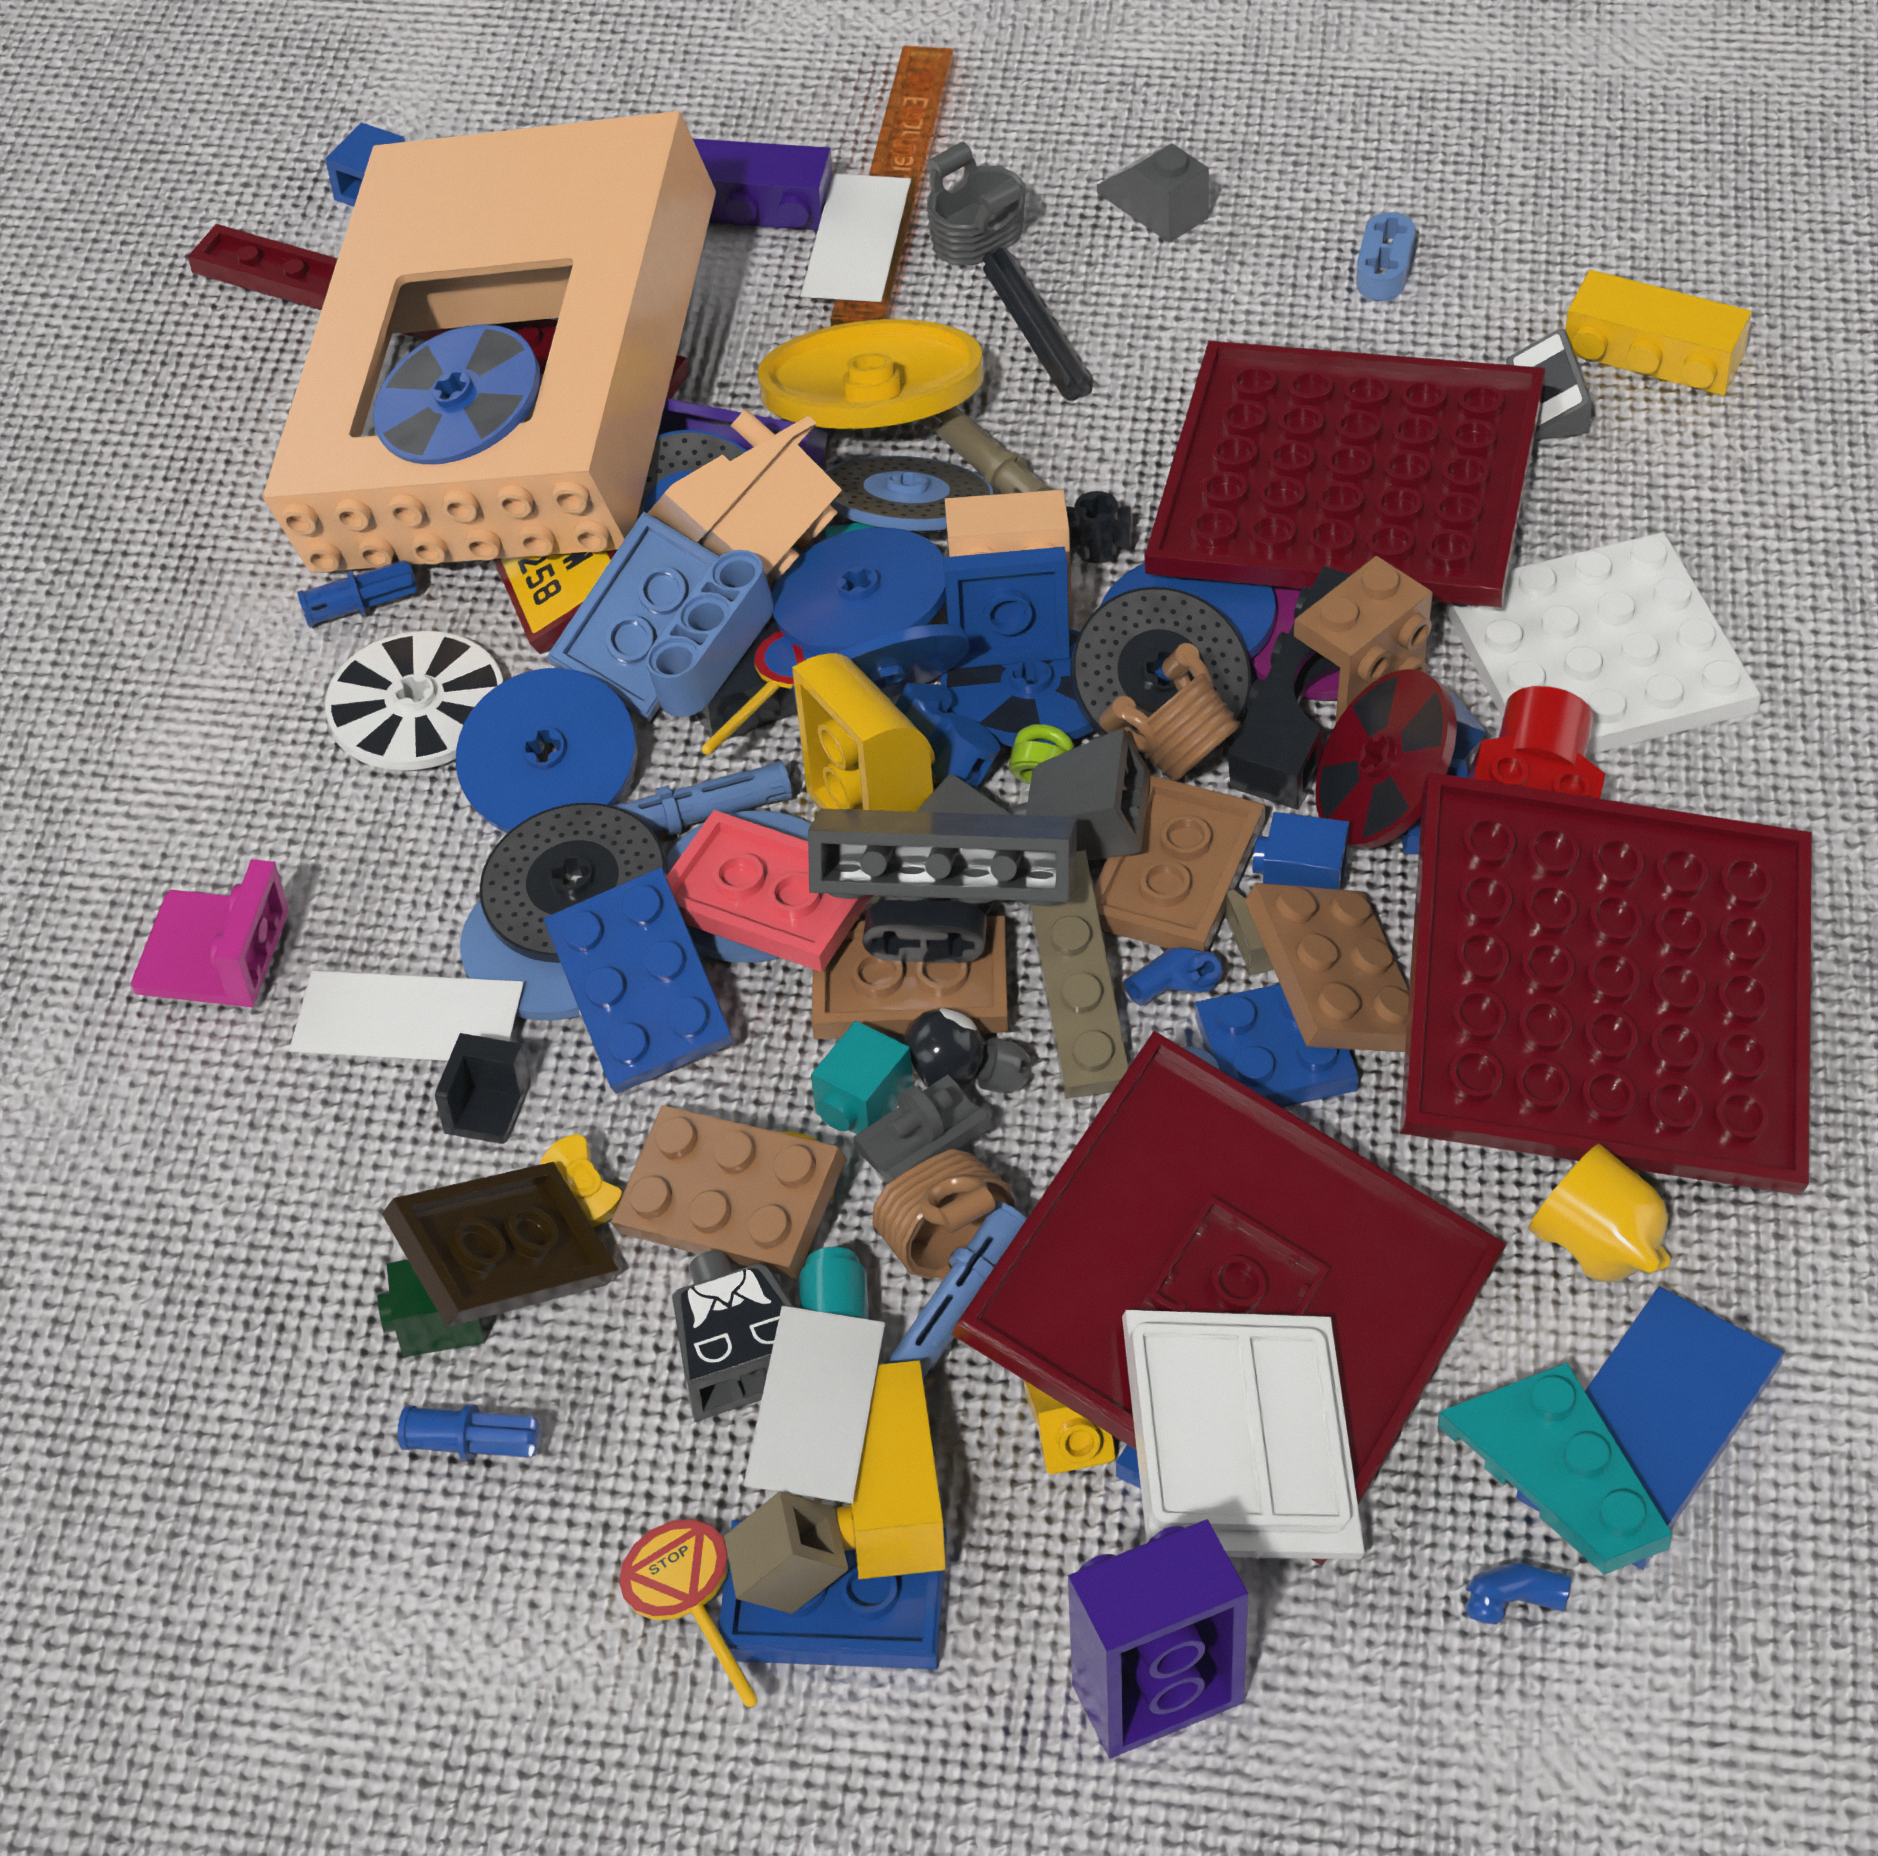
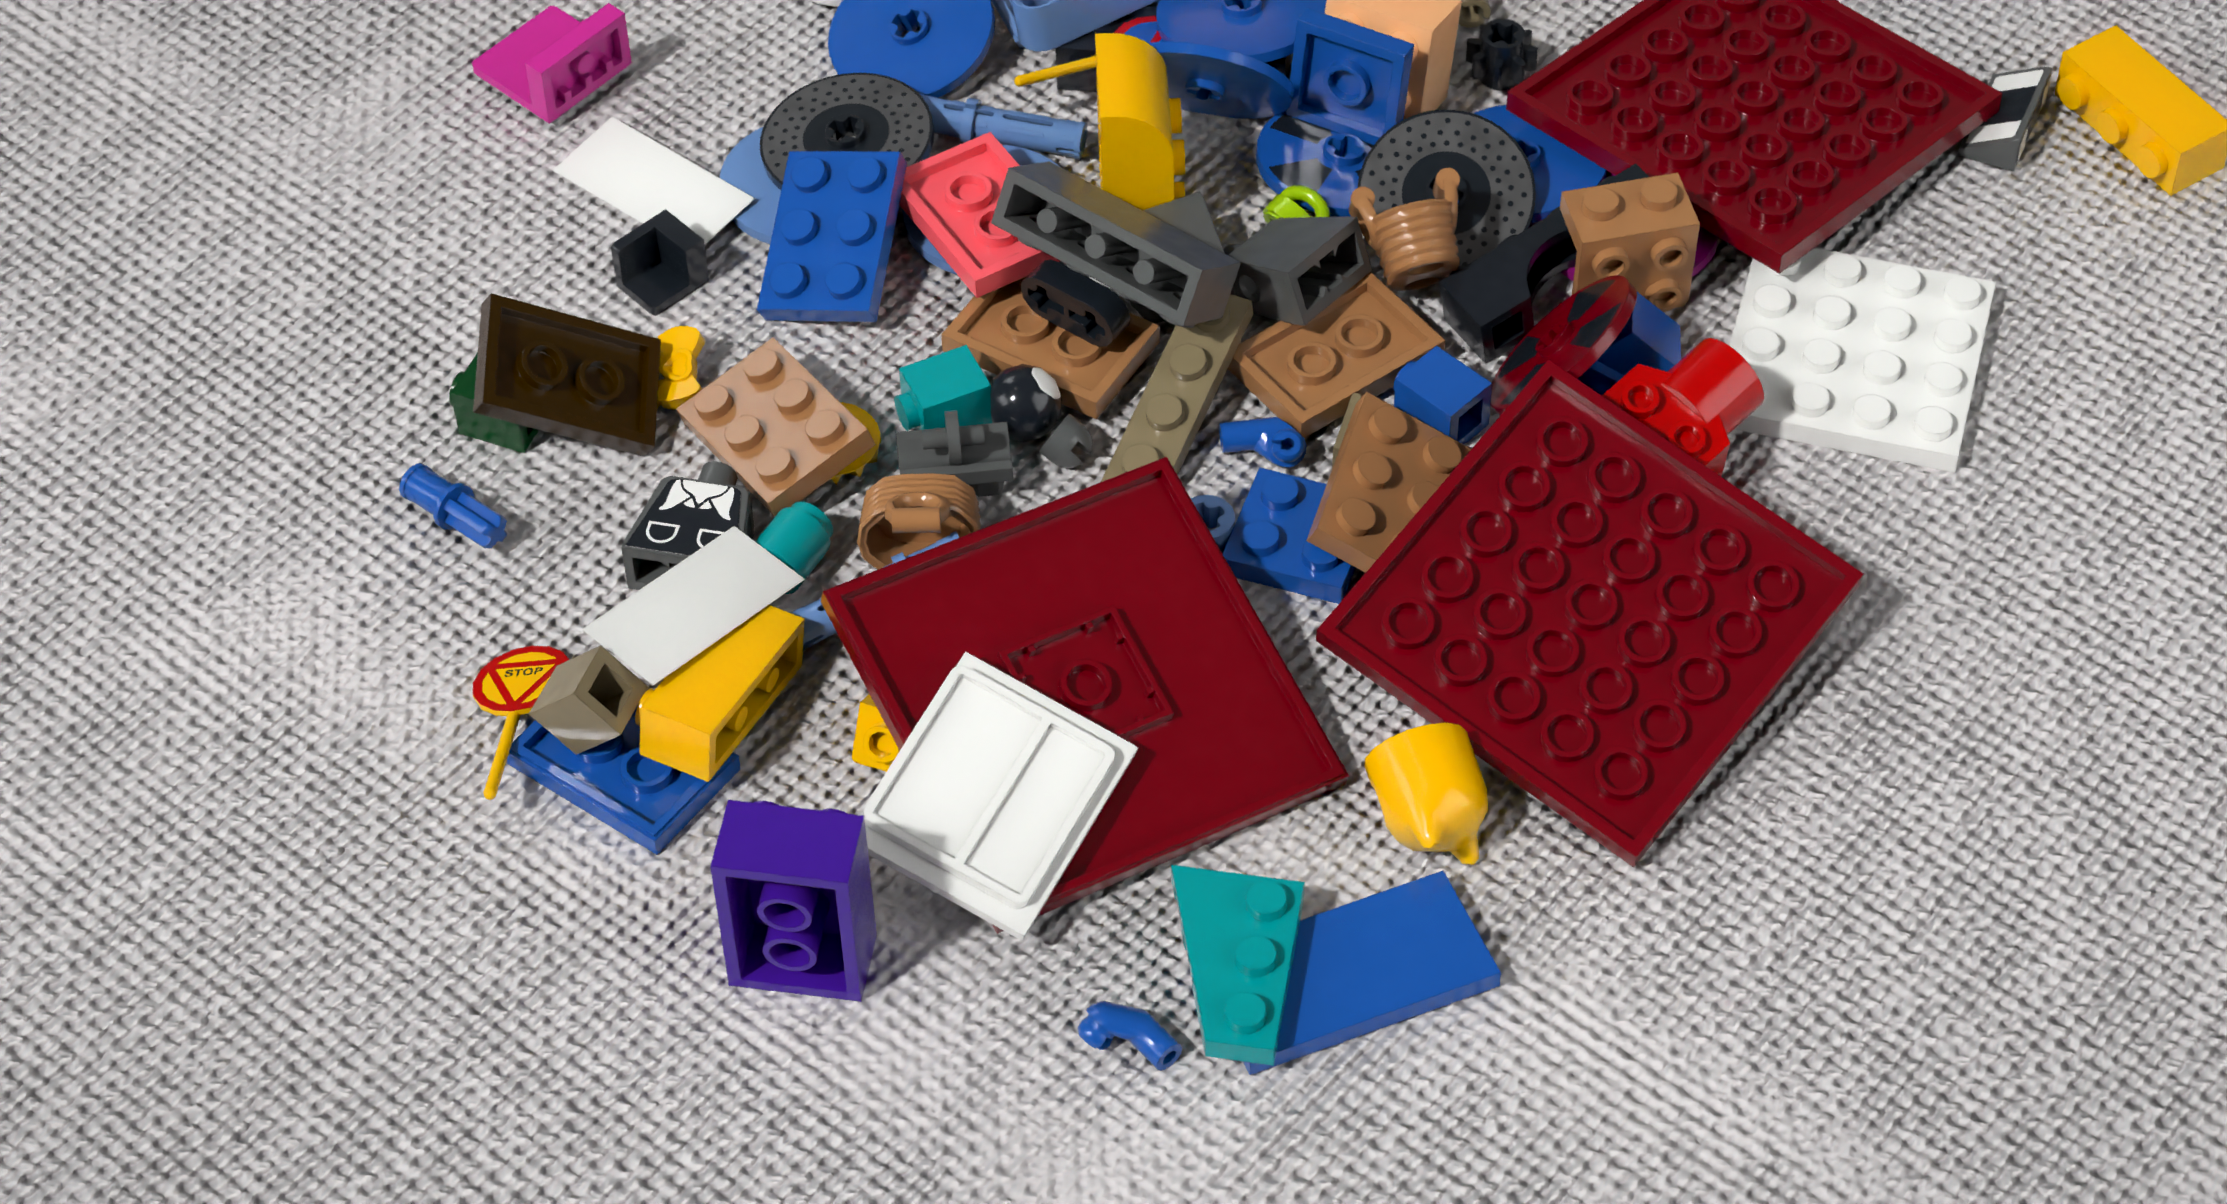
camera: 30 degrees right, 0 degrees up
blue leg [895,683,1000,790] -> none

